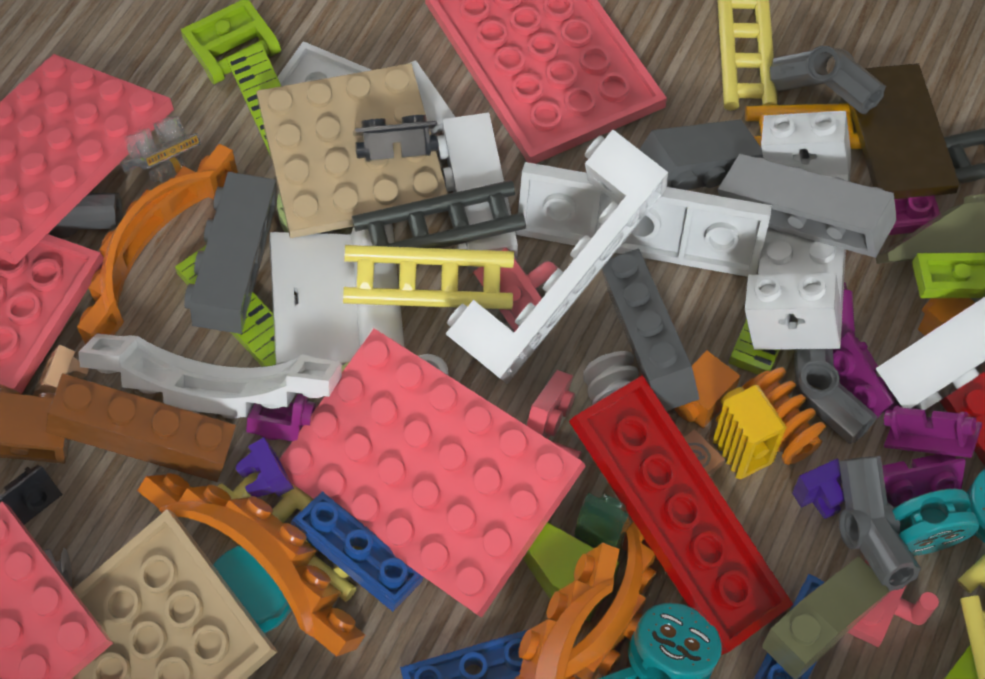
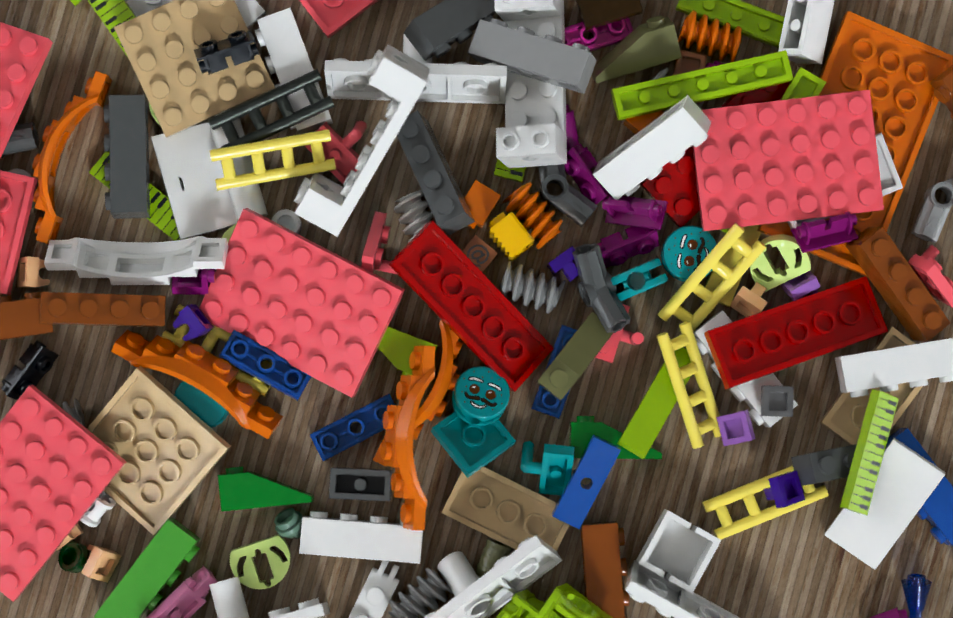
camera: 15 degrees left, 25 degrees up
clear hips [121,116,201,183] -> none
clear green slope [574,492,630,556] -> none
none -> light grey piece [499,260,566,314]

